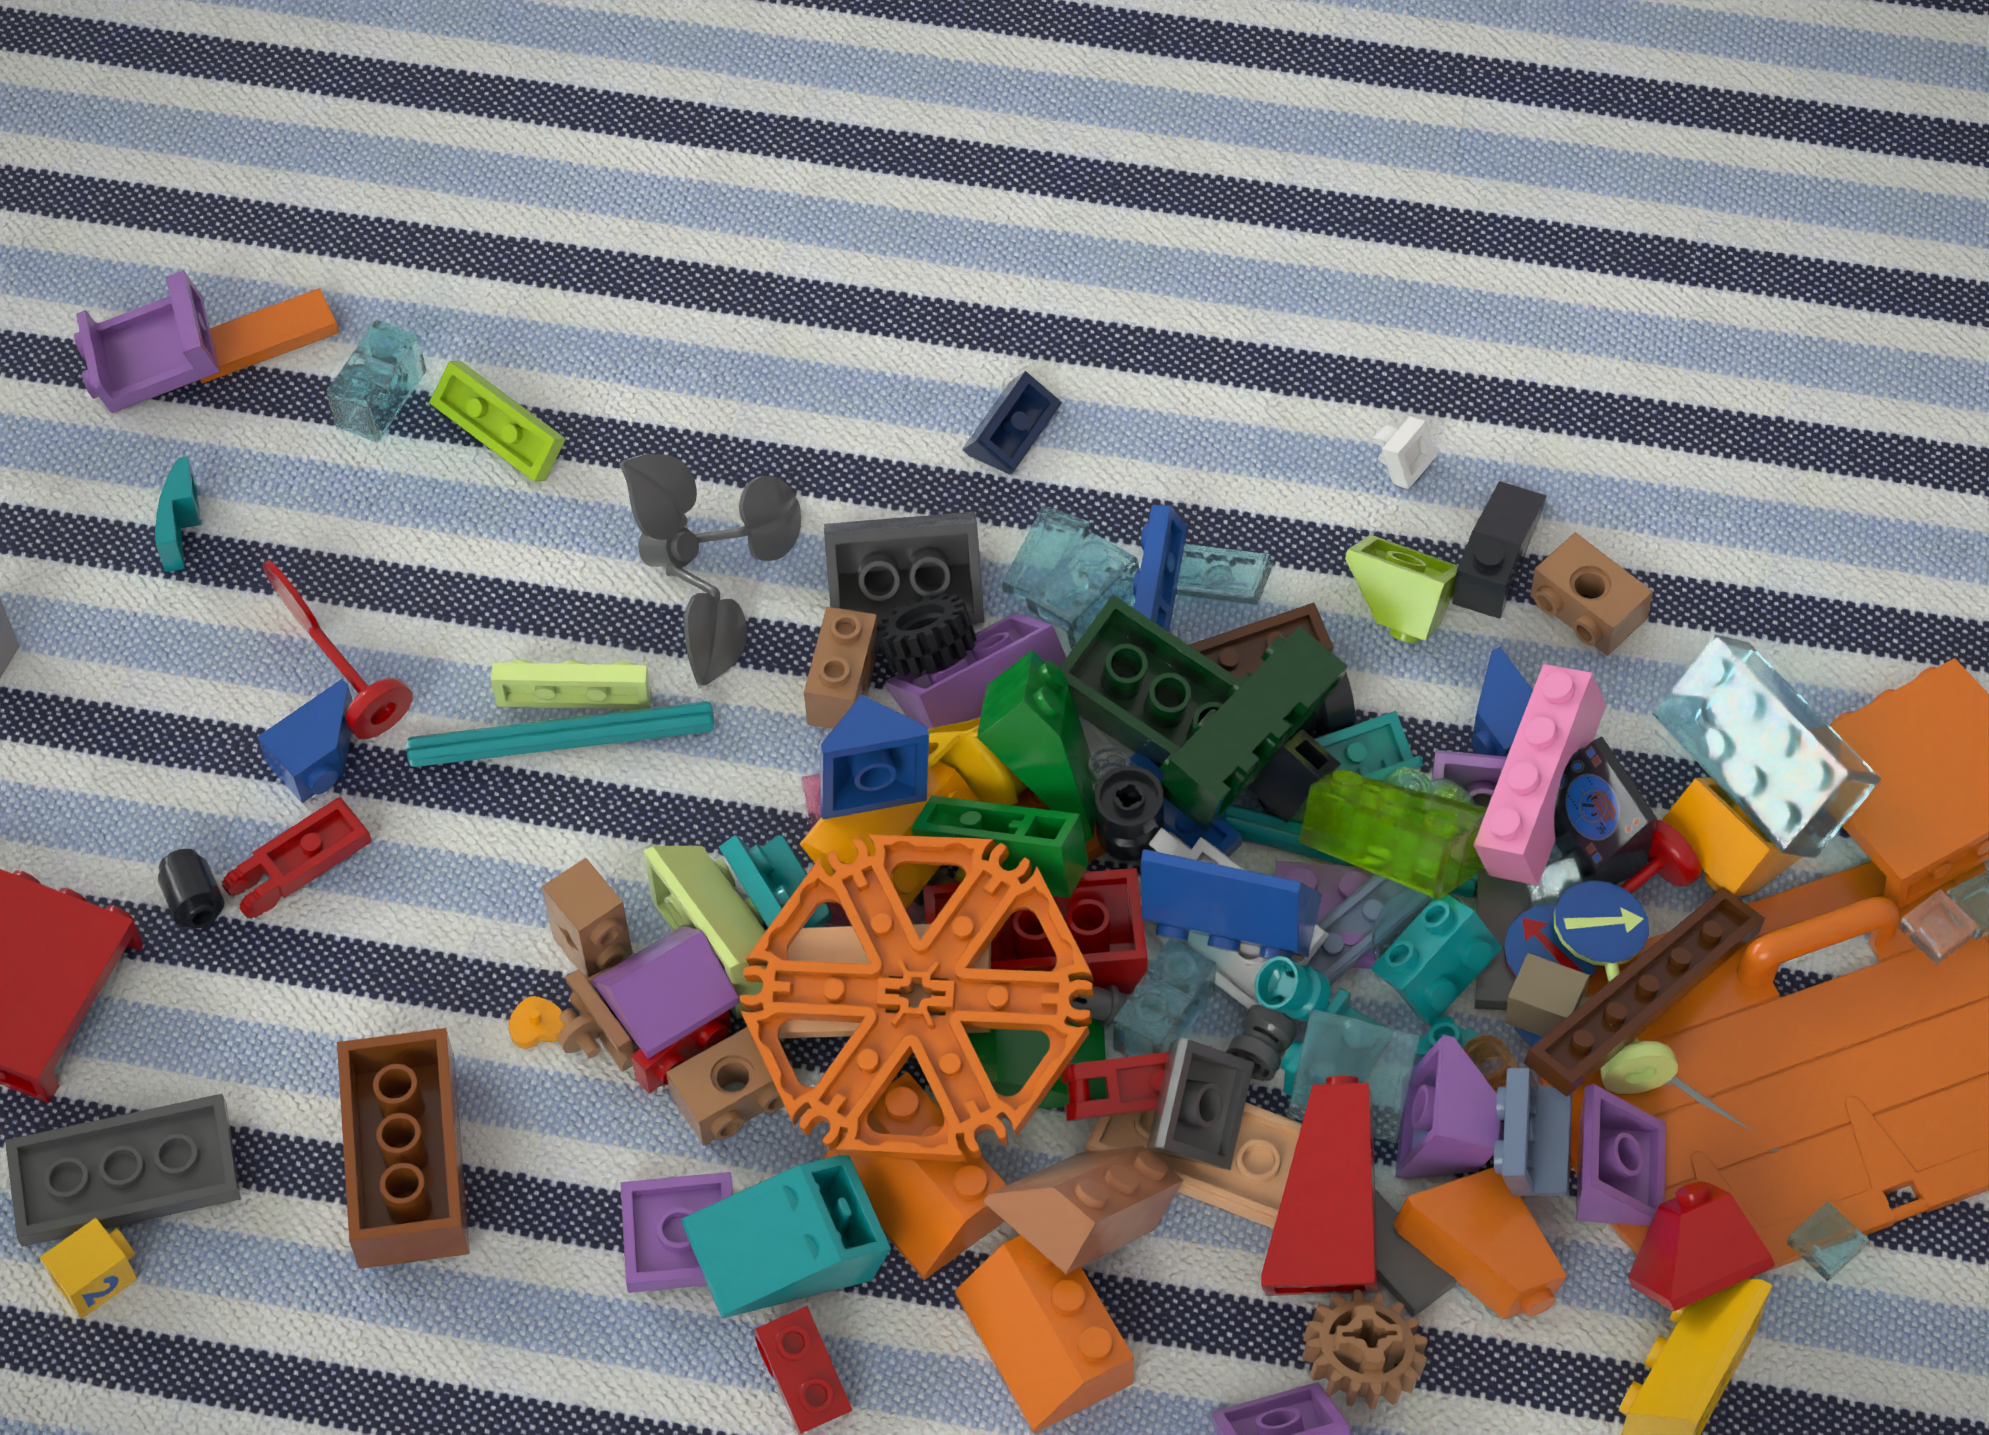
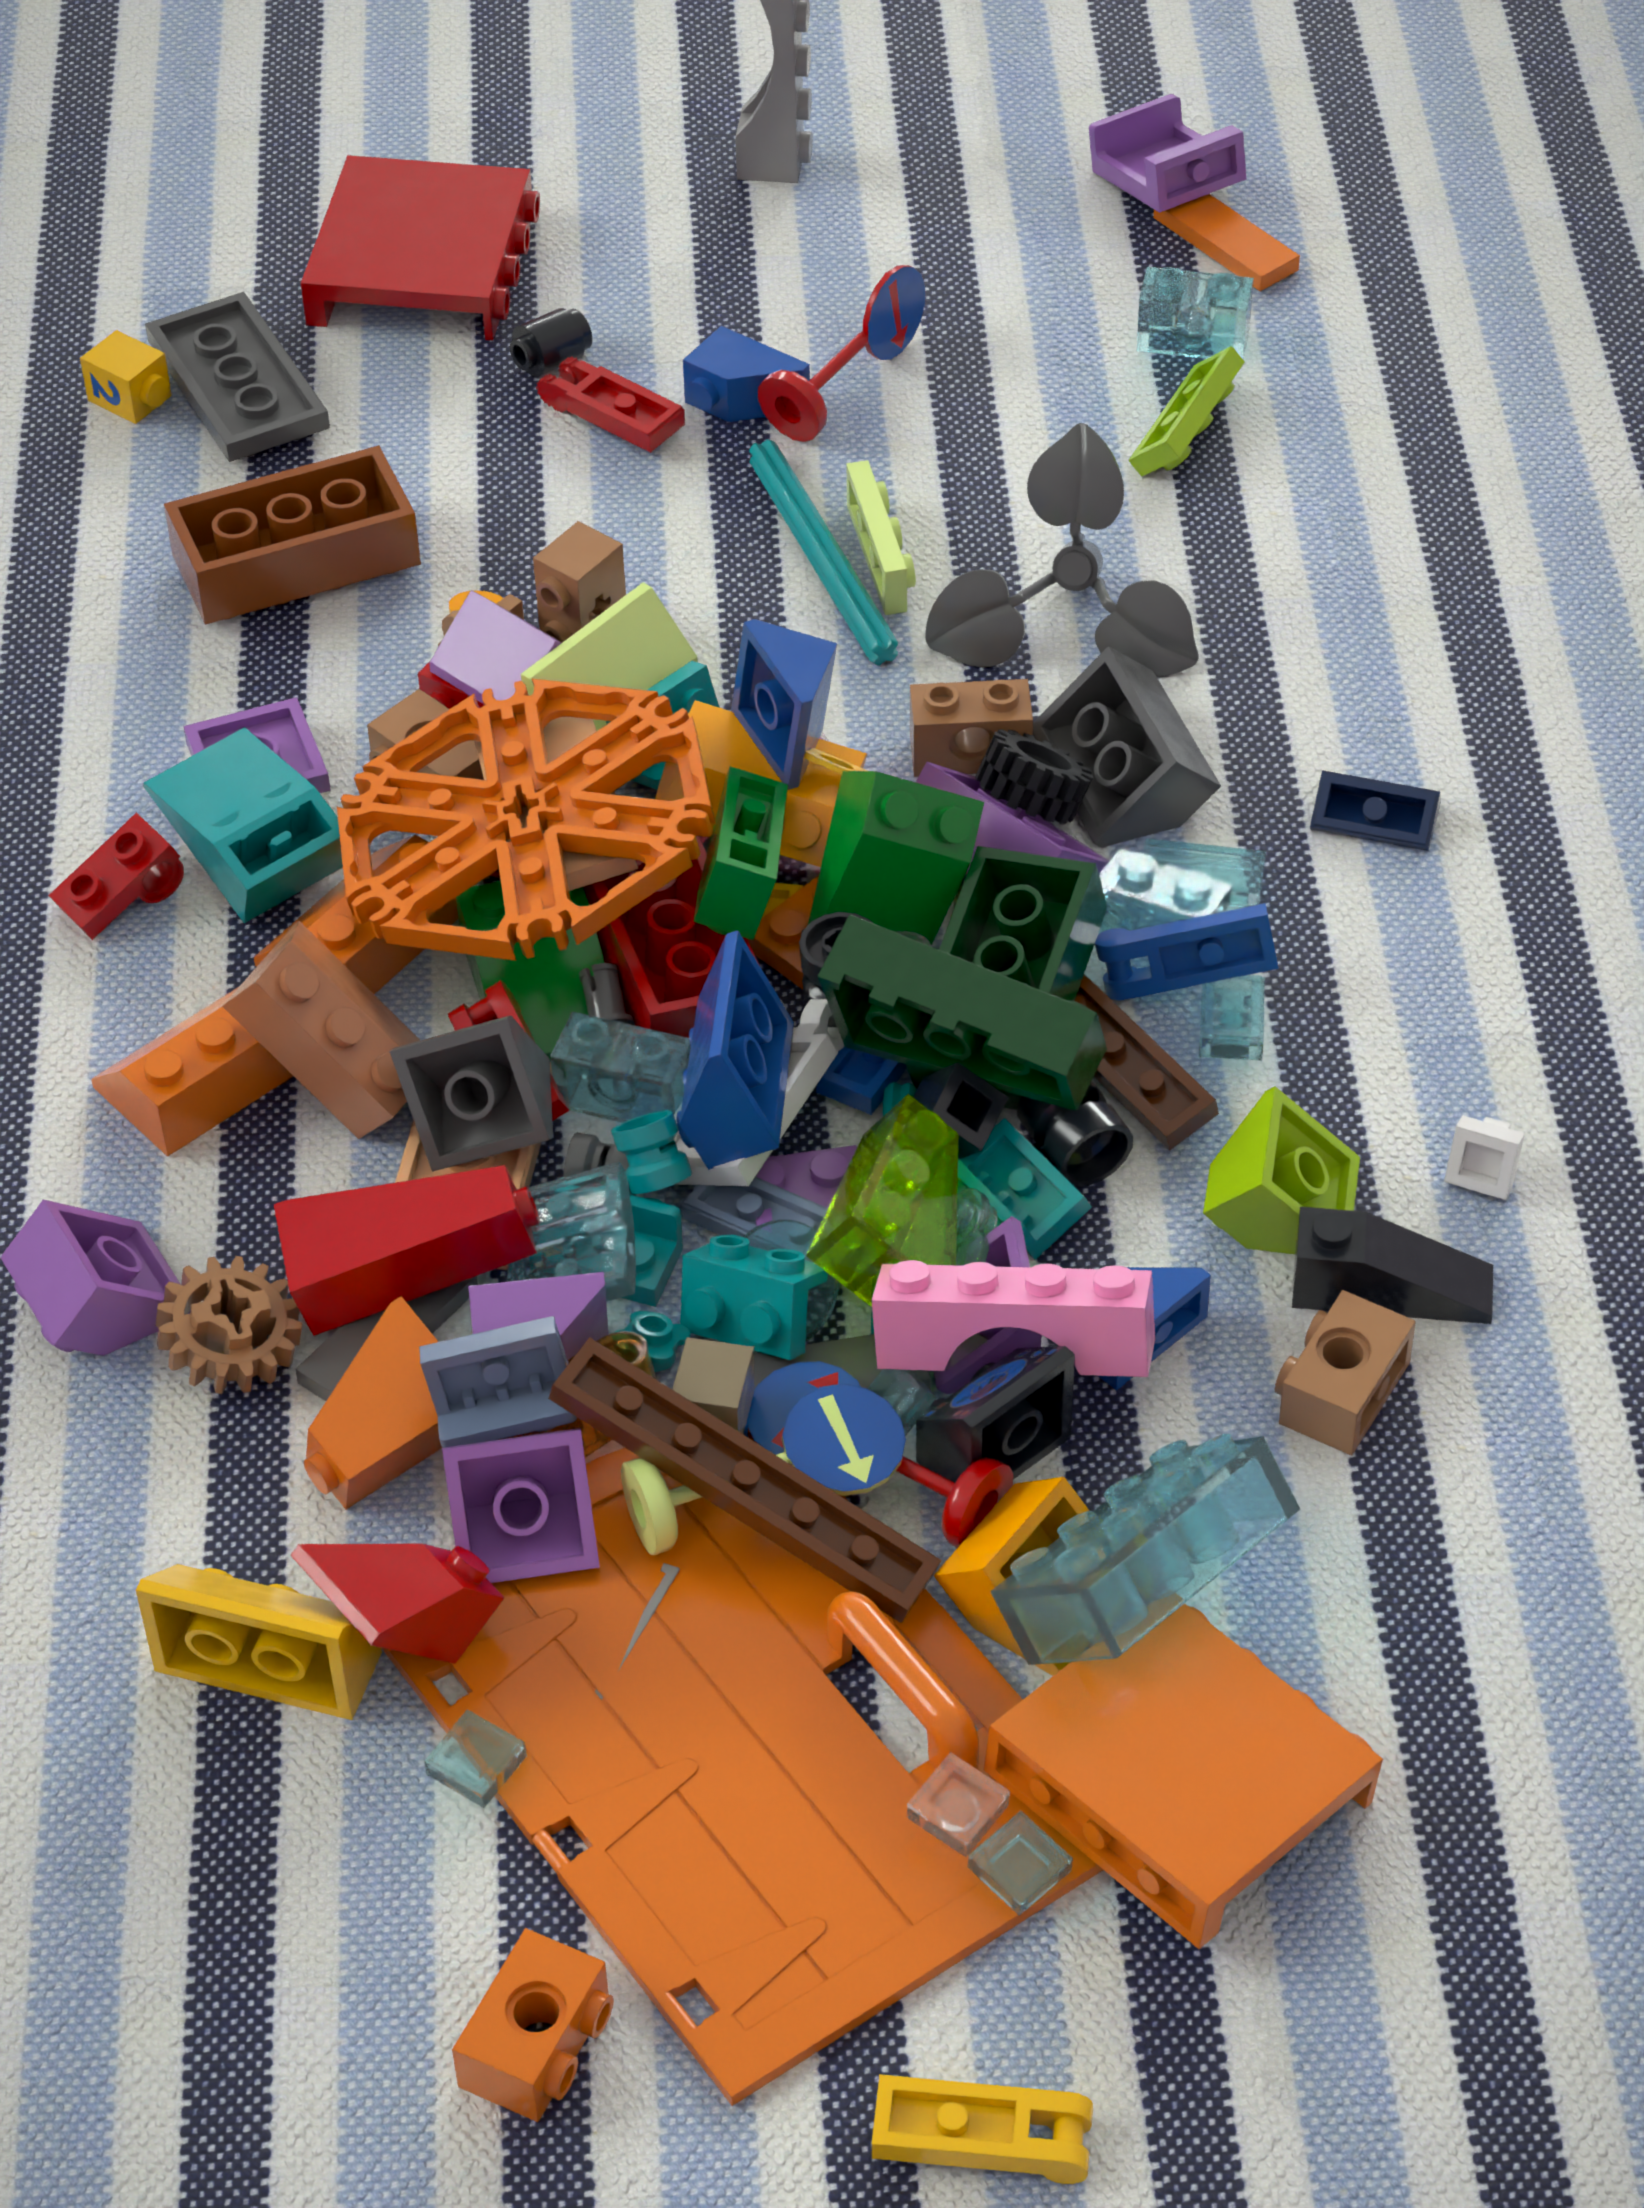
camera: 75 degrees right, 10 degrees down
teal slope [155,457,201,572] -> none

